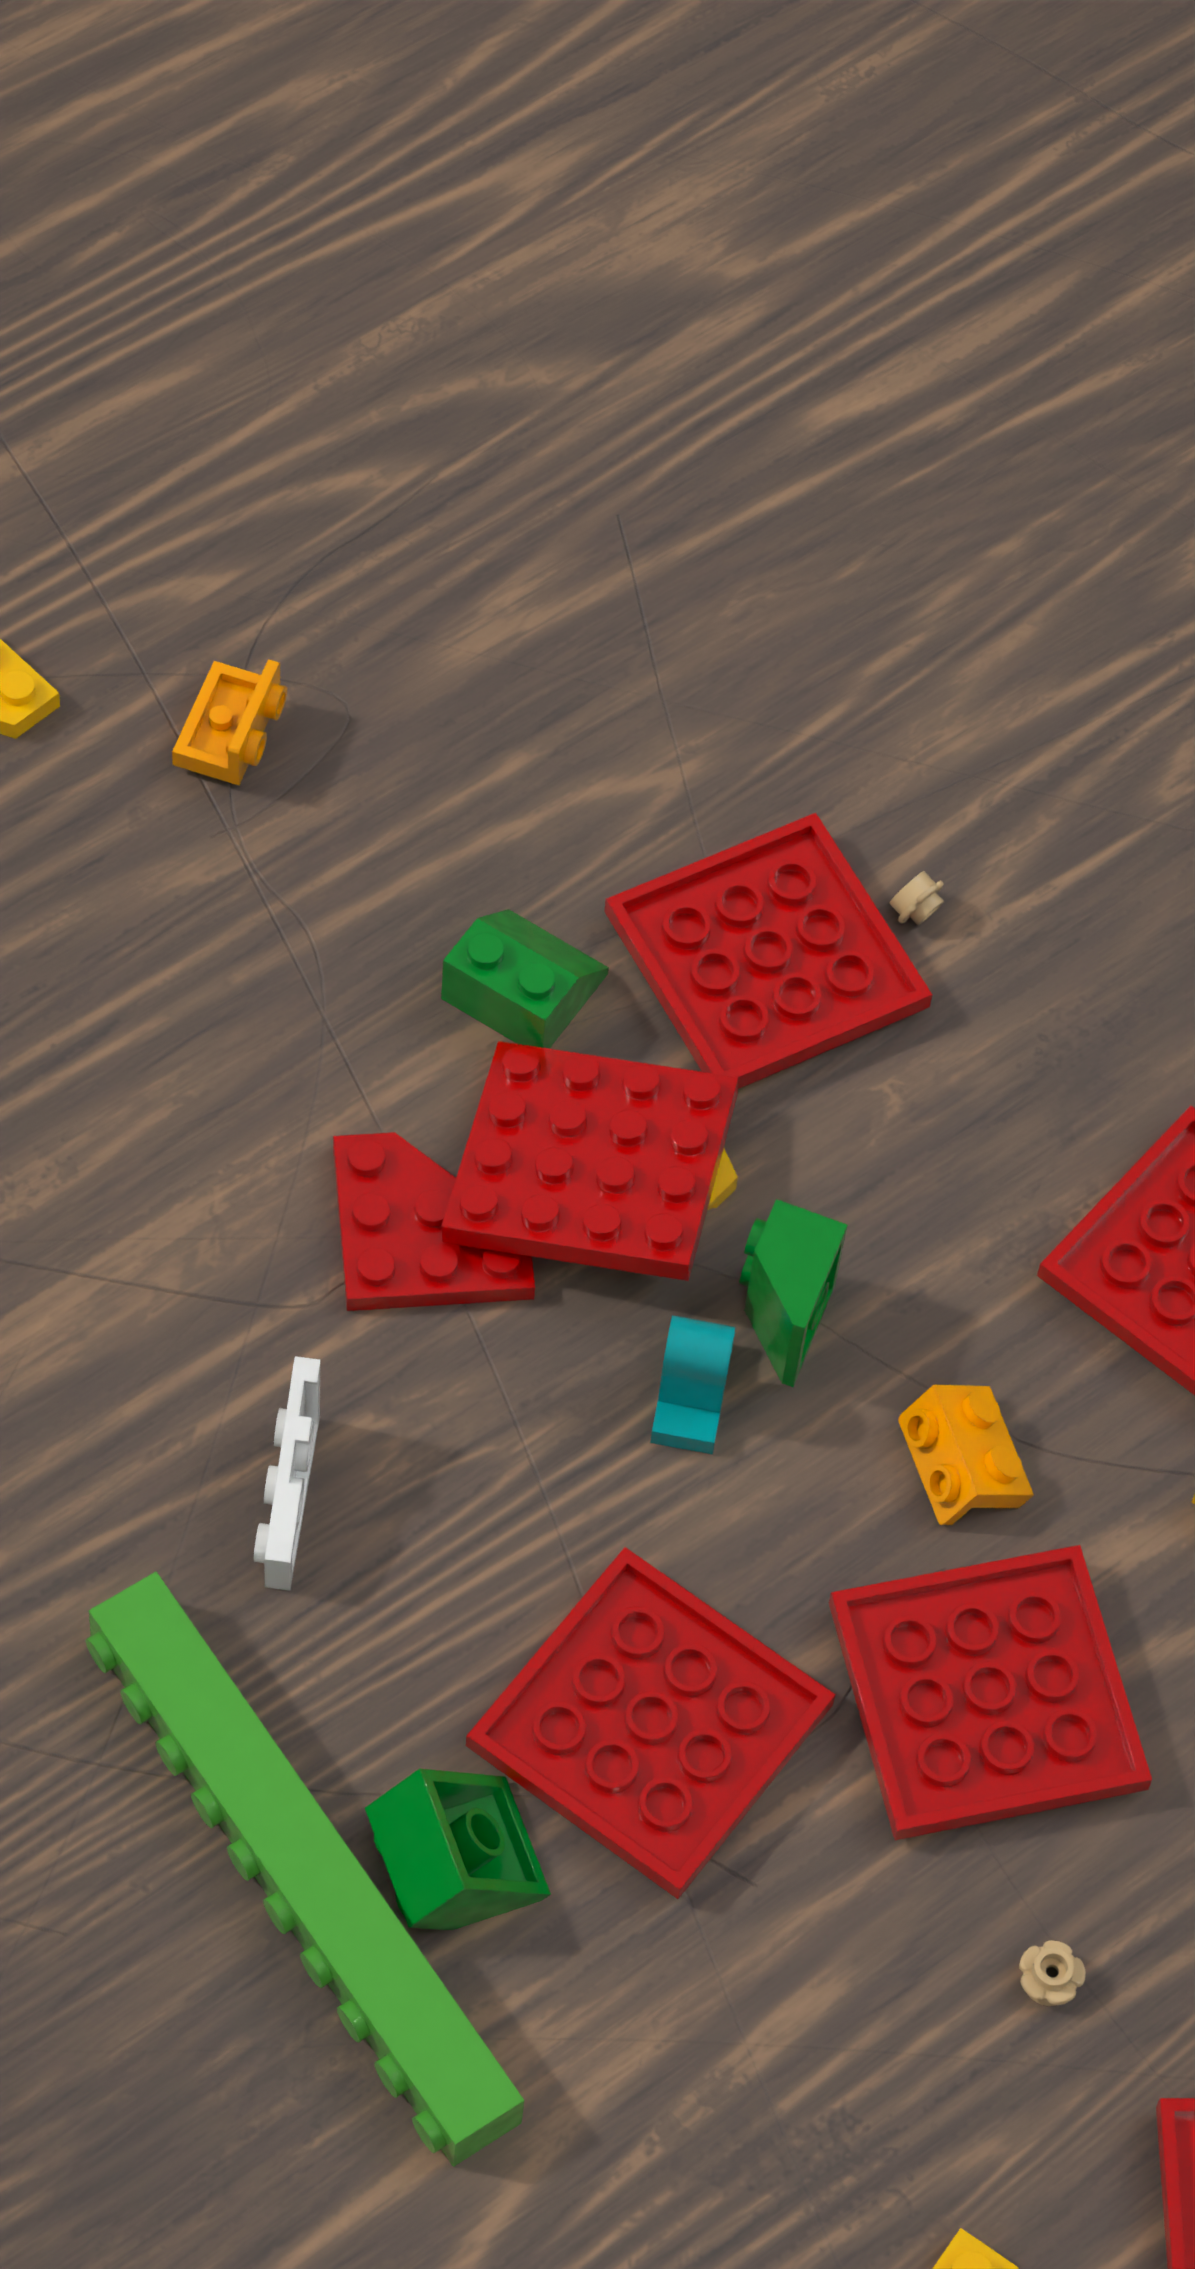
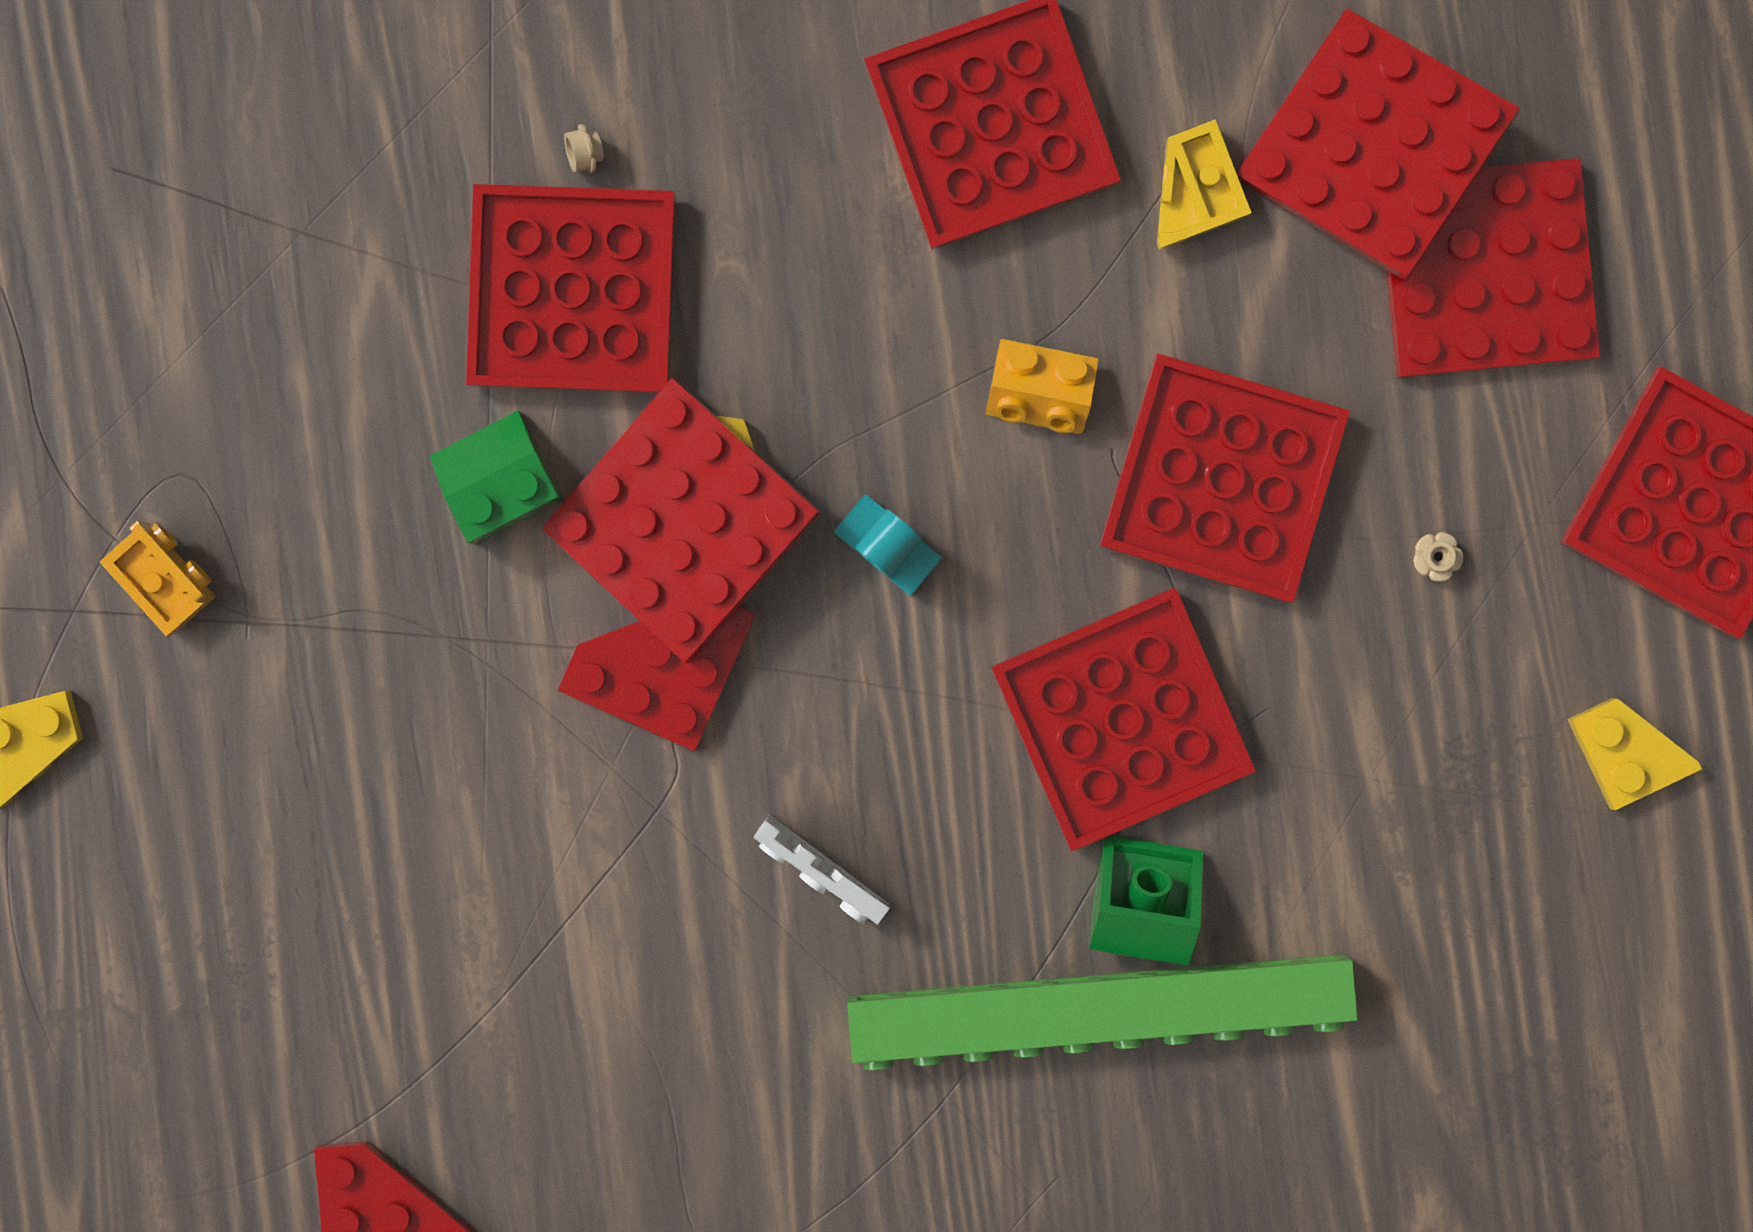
camera: 55 degrees left, 30 degrees up
green slope [739,1199,848,1387] -> none

